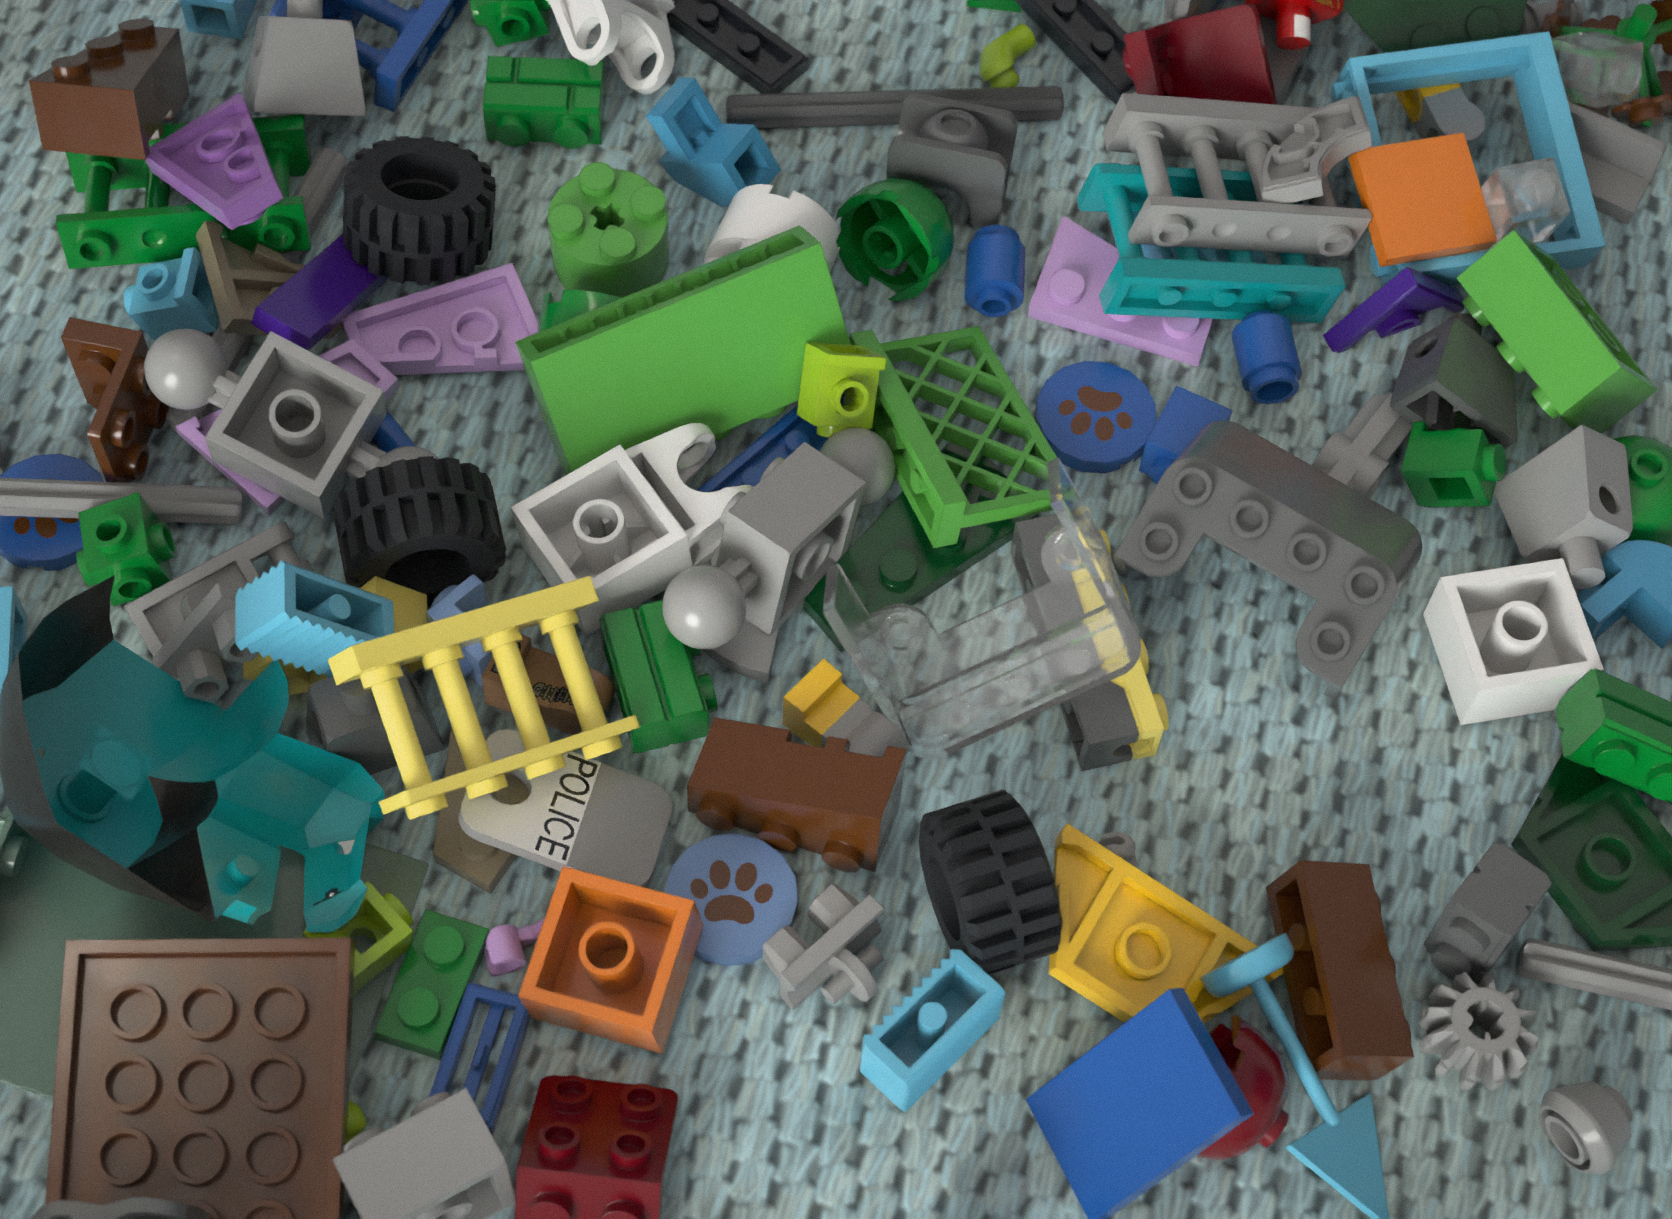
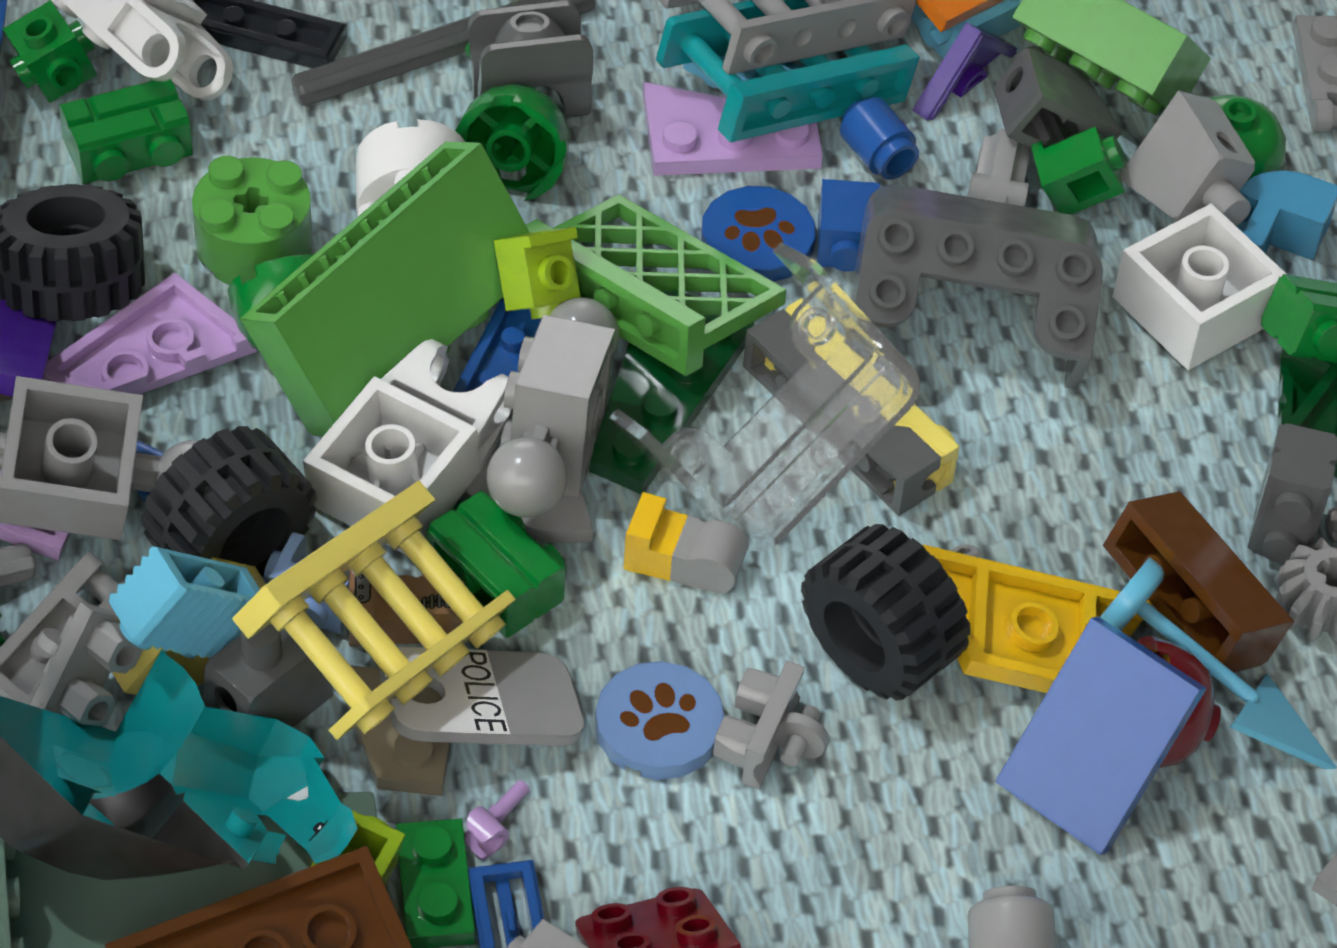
camera: 25 degrees left, 10 degrees down
orange brick [518,866,704,1054] -> none
dark azure brick [646,78,781,207] -> none
reddish brown wedge [687,717,907,872] -> none
medium azure brick [860,949,1006,1112] -> none
blue brick [964,225,1026,317] -> none

